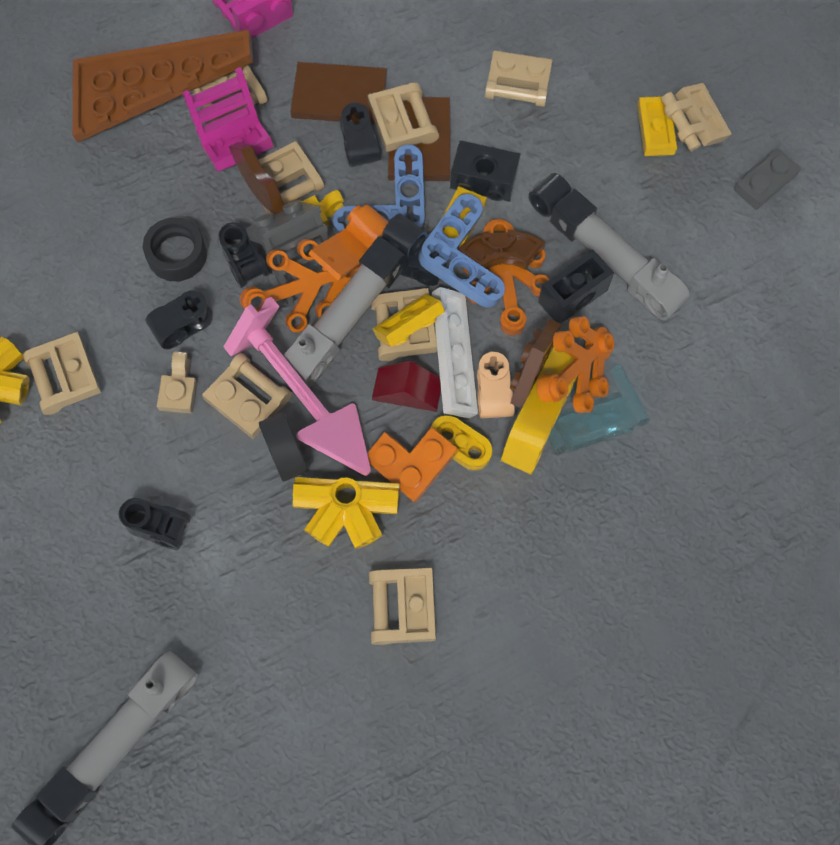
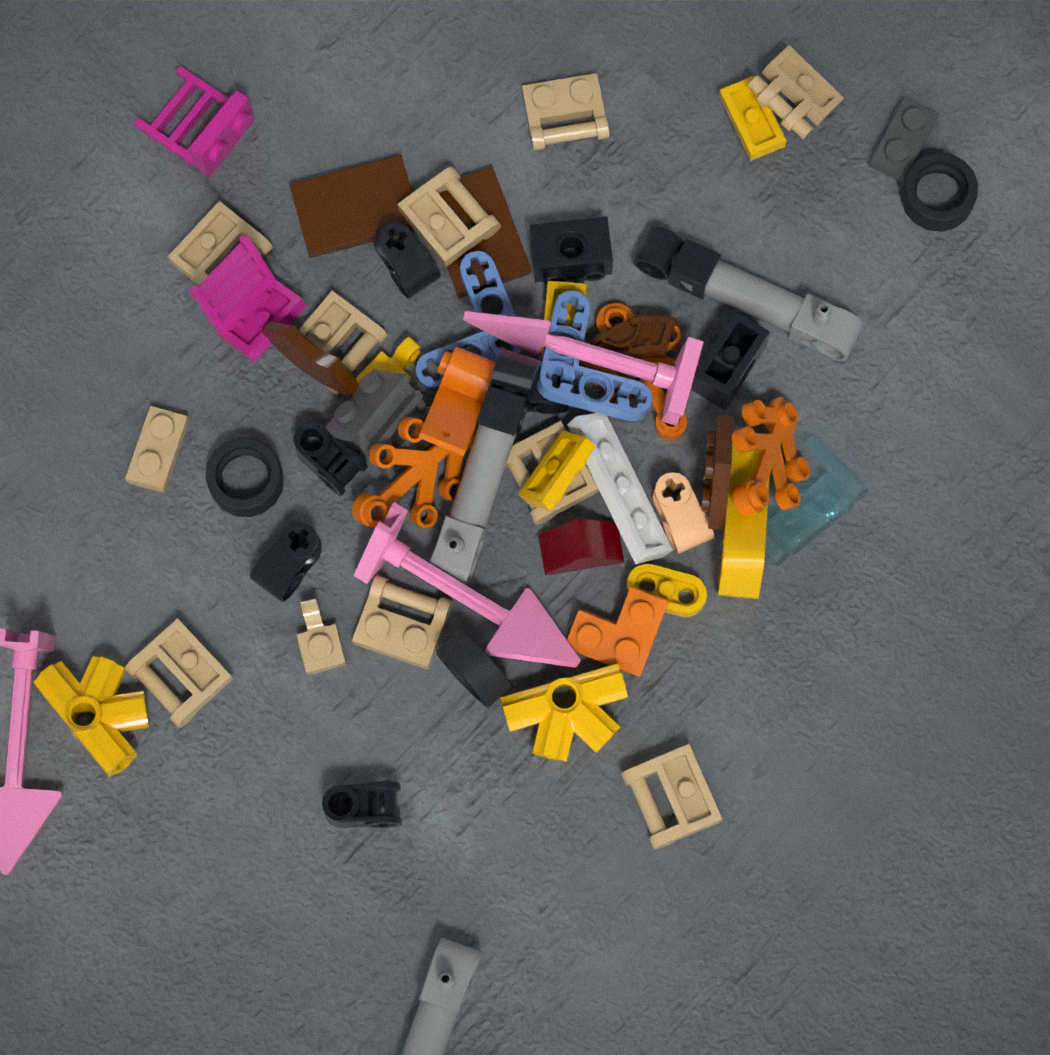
camera: 15 degrees left, 5 degrees up
dark orange wing [72,30,253,143] -> none
none -> tan plate [125,406,190,493]
none -> bright pink piece [463,311,704,426]
none -> black tyre [901,153,978,232]

